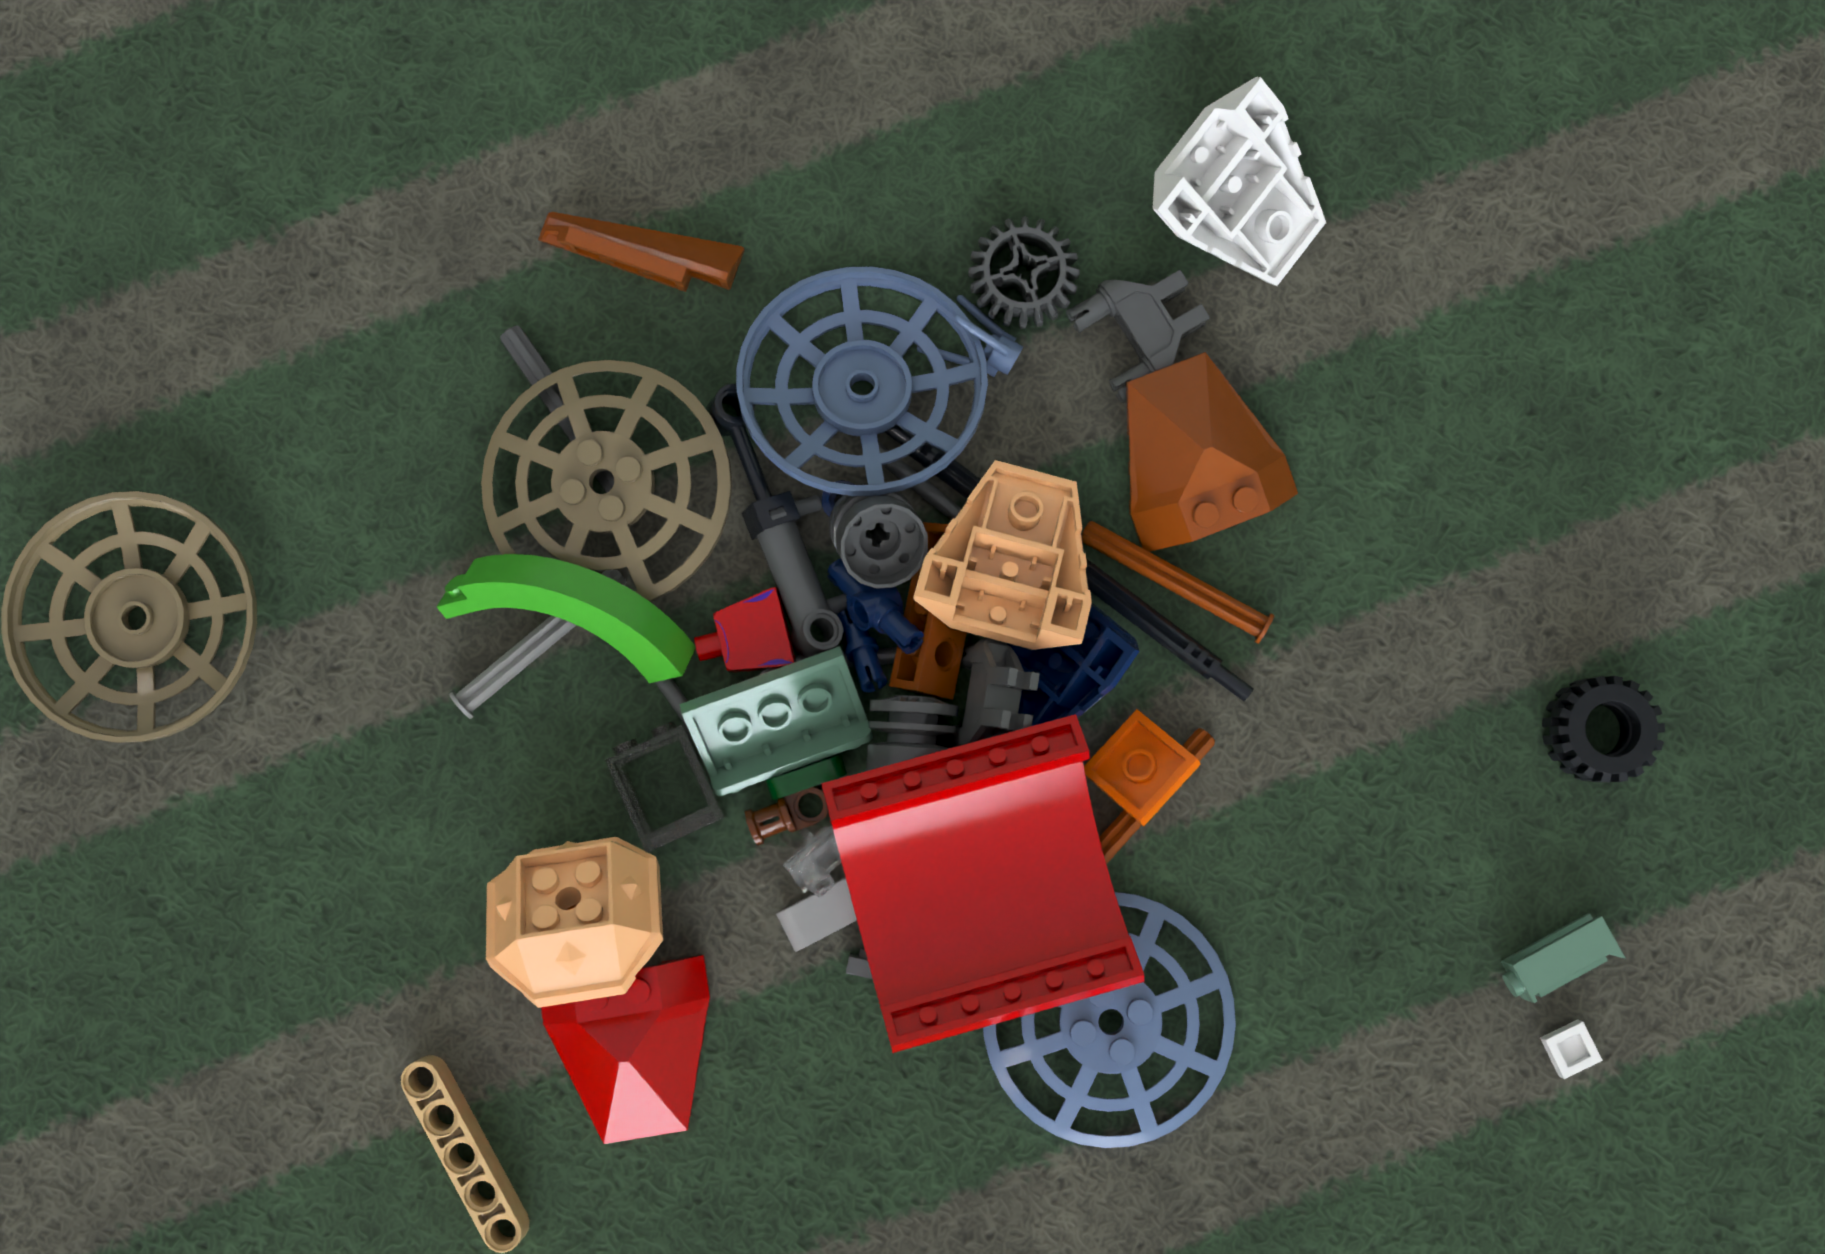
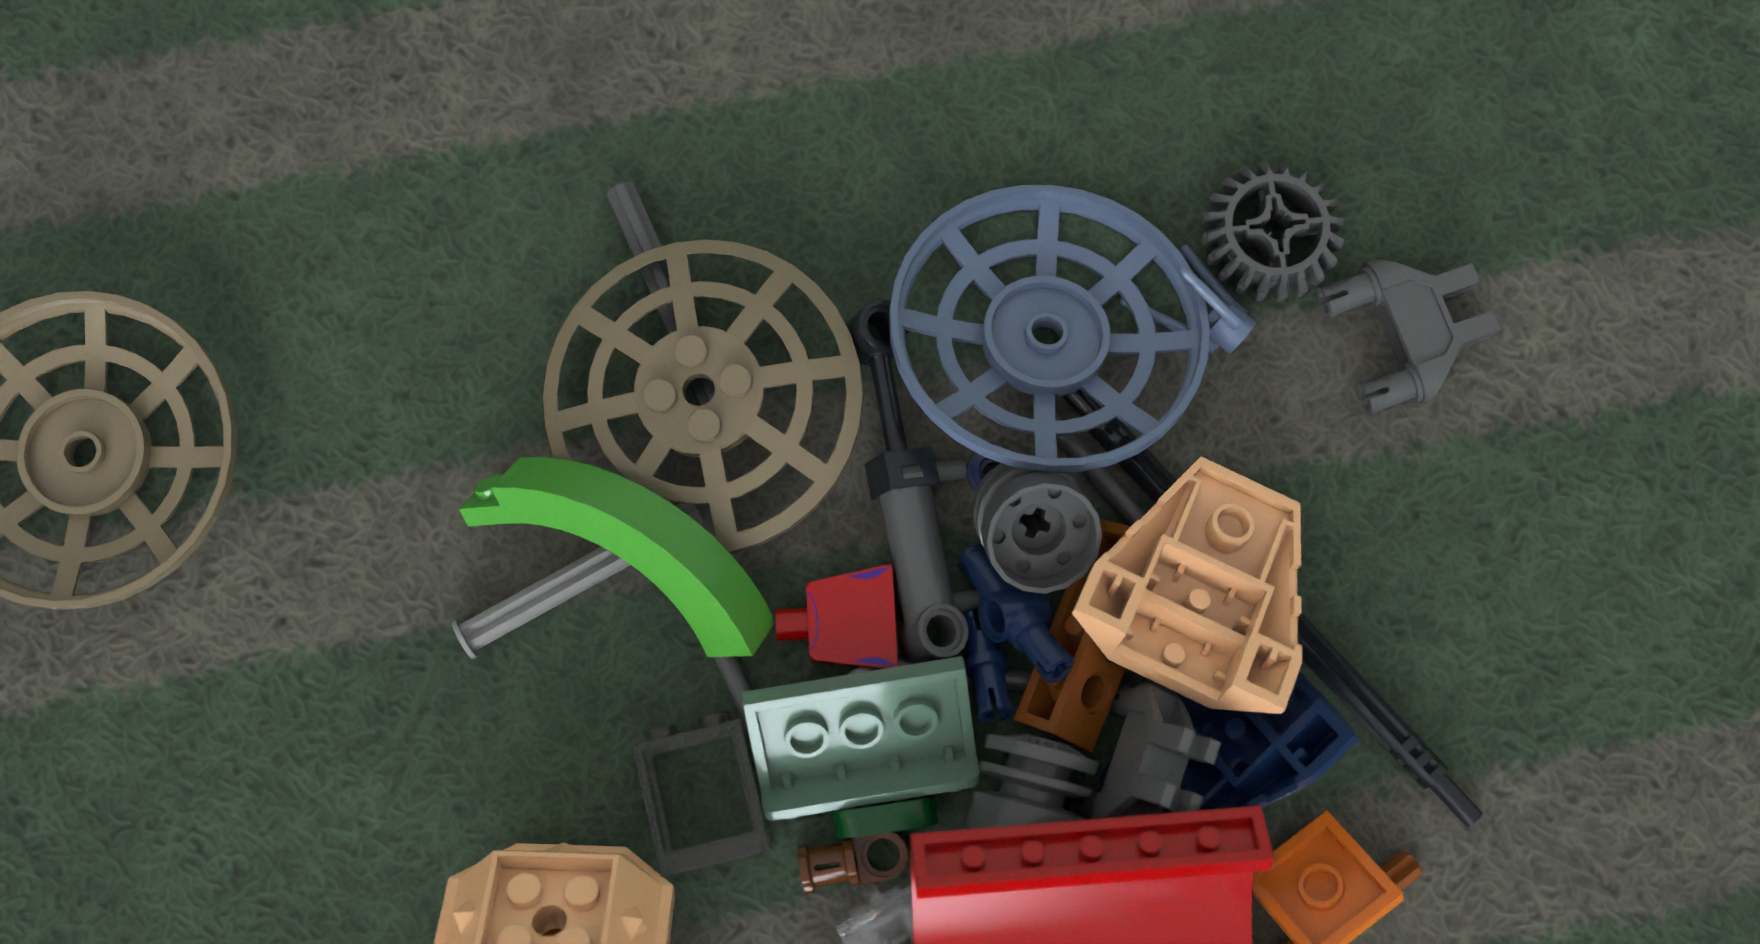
camera: 10 degrees right, 5 degrees down
dark orange wedge [538,212,744,292] -> none
dark orange axle [1081,521,1274,644] -> none
dark orange wedge [1126,352,1298,552] -> none
white wedge [1153,77,1326,286] -> none

